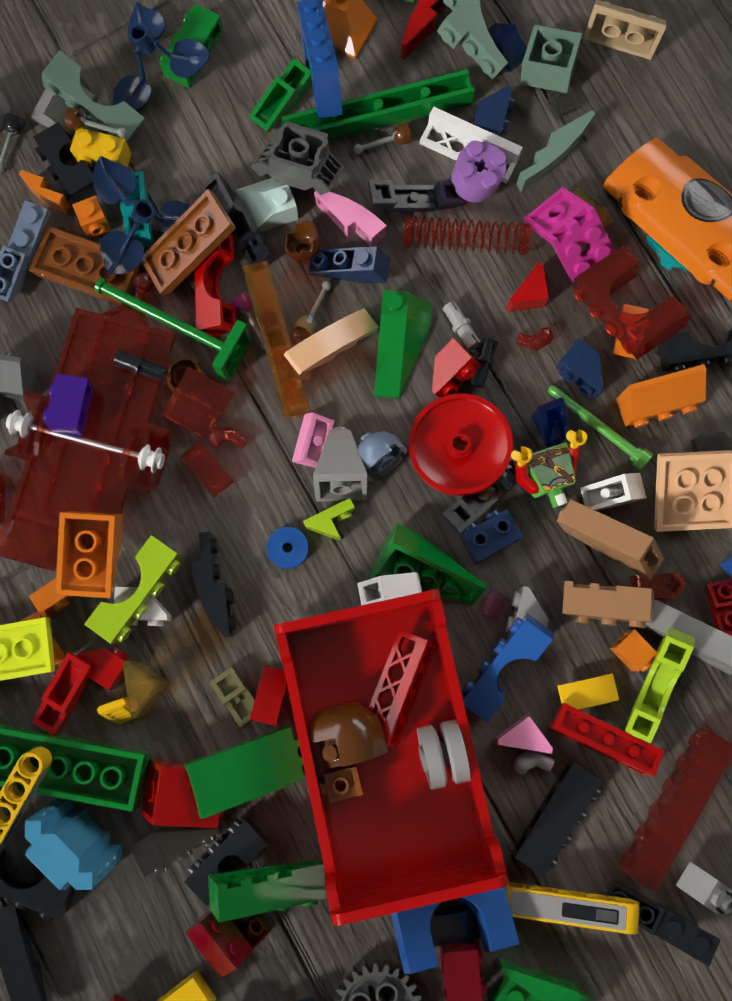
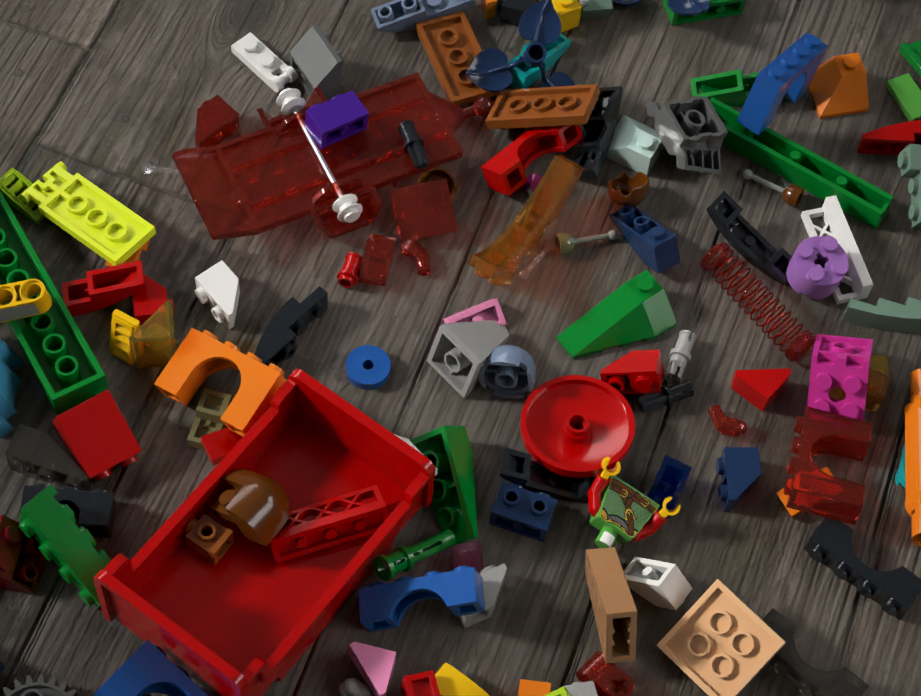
camera: 45 degrees right, 20 degrees down
orange brick [29,578,74,619] -> none
orange slope [55,511,123,598] -> none
orange brick [72,195,112,239] -> none
lime arch [84,535,182,644] -> none
green tile [94,278,252,384] -> none
green piece [185,726,305,819] -> none
light nougat slope [284,308,379,375] -> none
lime slope [303,498,355,541] -> none
bright pink slope [314,191,387,247] -> none
light grey wheel [417,719,471,790] -> none
dark blue slope [473,85,515,137] -> none
bright green piece [548,385,653,470] -> none
medium nougat wedge [563,581,654,628] -> none
orange slope [616,364,706,428] -> none
none -> orange arch [154,328,287,437]
none -> red pin [336,252,363,288]
none -> green pin [374,529,456,581]

